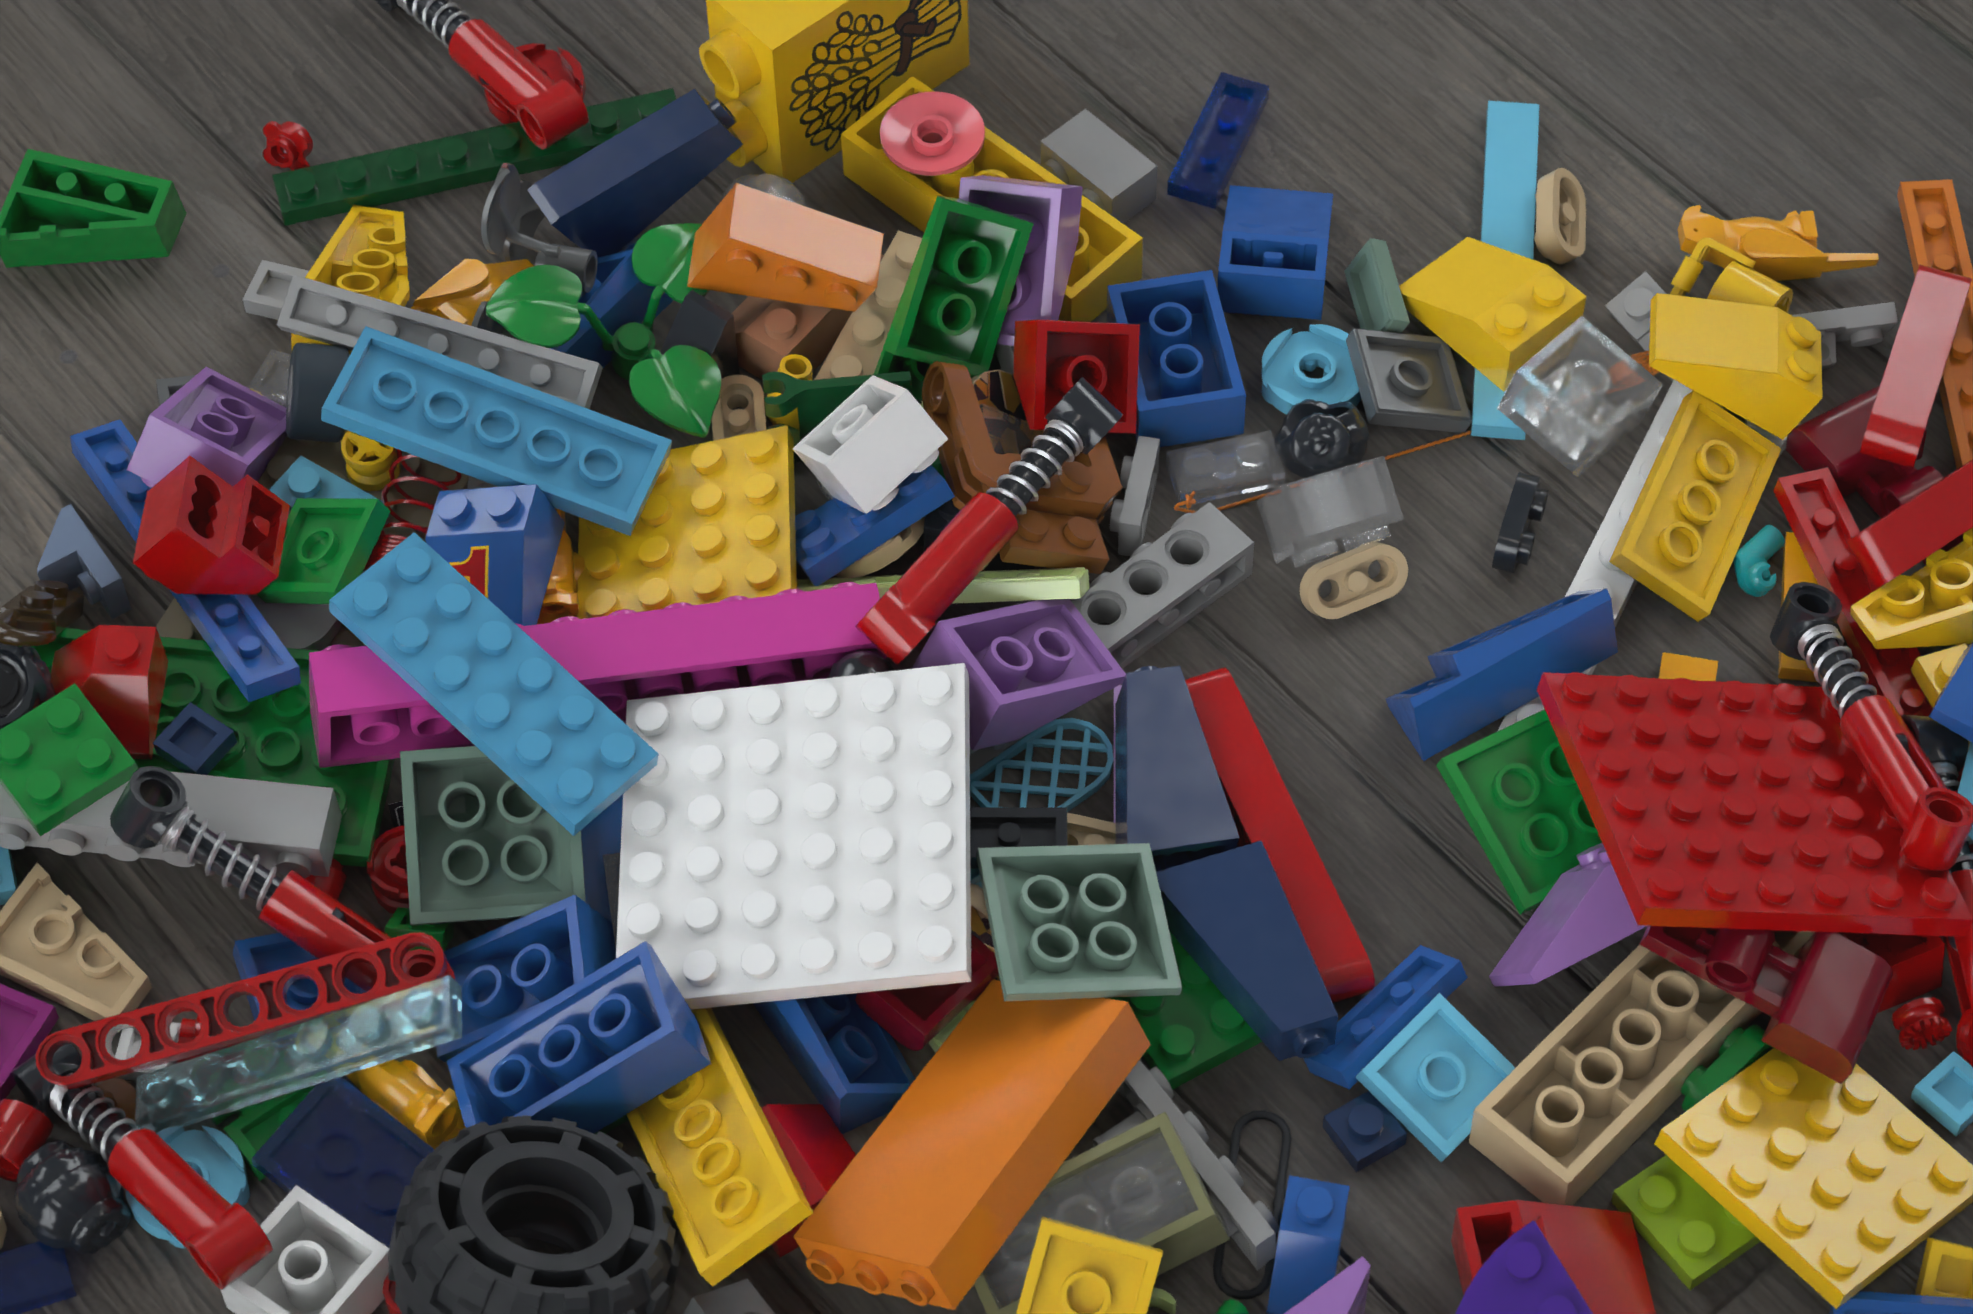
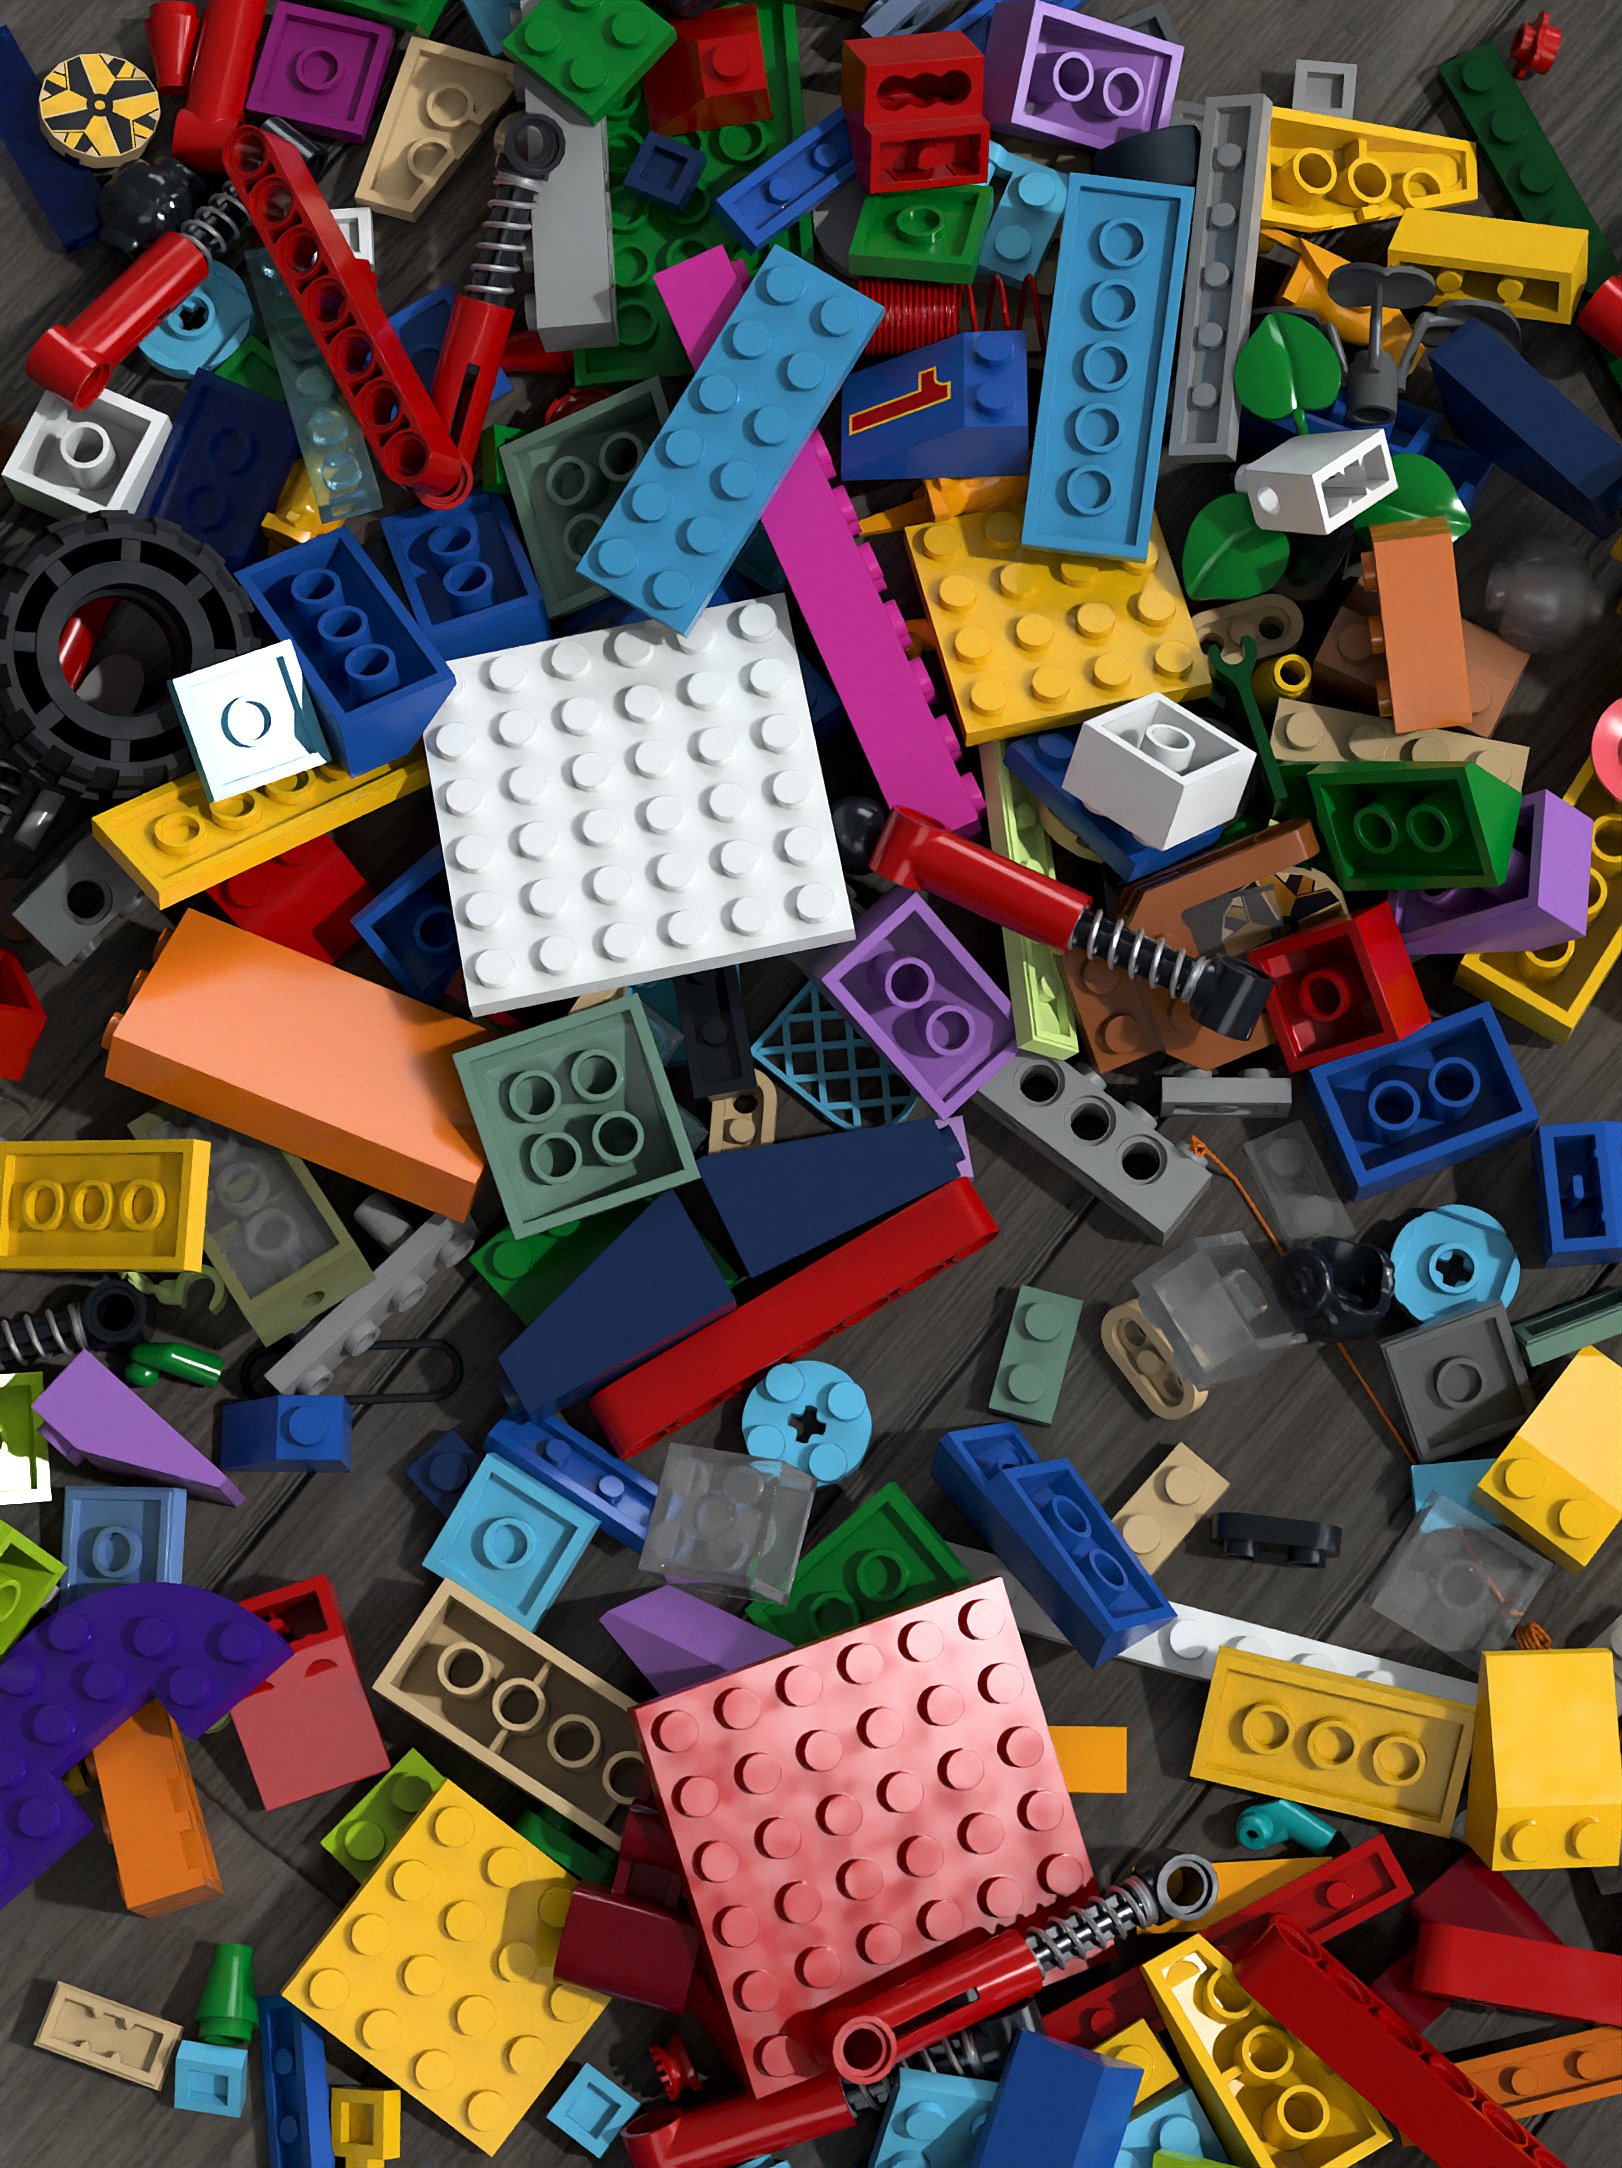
camera: 85 degrees right, 20 degrees up
none -> plate [166,639,332,803]
none -> clear brick [638,1442,818,1607]
none -> medium azure plate [742,1360,872,1493]
none -> sand green plate [988,1284,1084,1428]
none -> tan plate [1111,1442,1230,1577]
none -> white torso [1235,428,1398,535]
none -> yellow brick [1388,207,1589,325]

